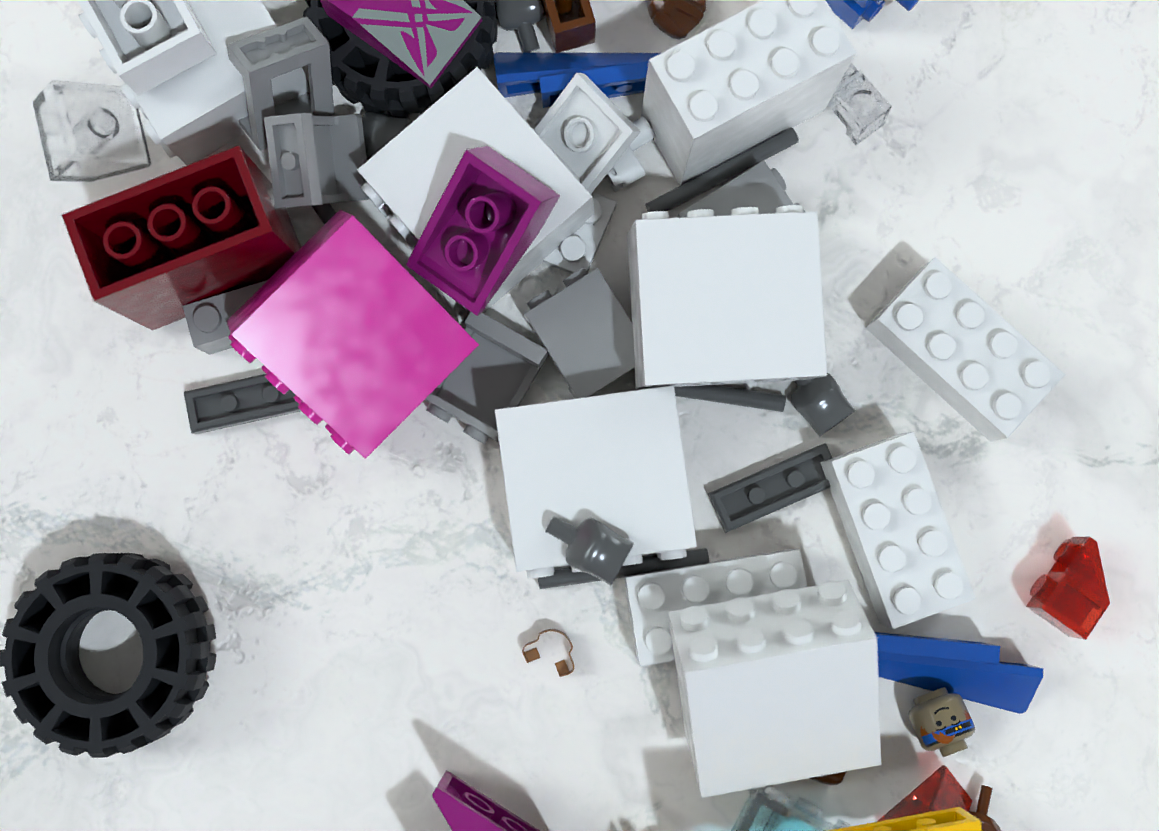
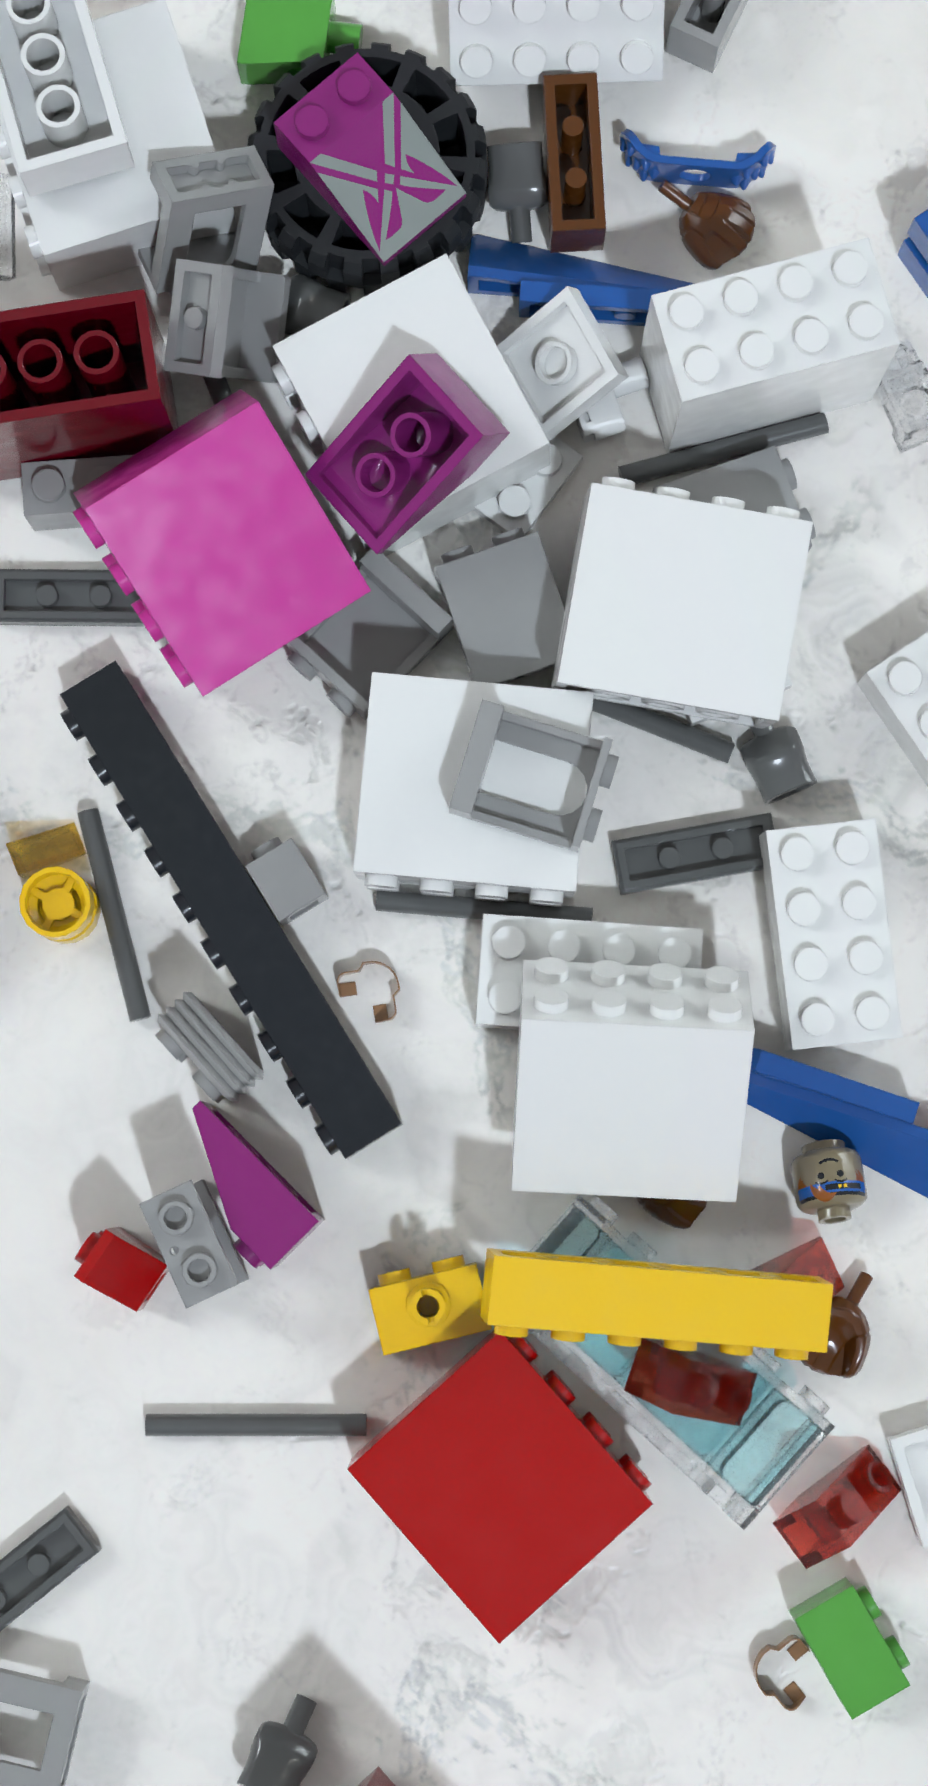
camera: 15 degrees right, 0 degrees up
dark grey piece [545,516,634,586] -> none
none -> clear yellow piece [6,822,87,879]
none -> yellow wheel [19,866,101,944]
none -> black brick [60,660,403,1159]
none -> dark grey bar [77,808,151,1022]
none -> light grey brick [155,992,264,1103]
none -> light grey brick [245,837,329,926]
none -> light grey panel [449,699,619,852]

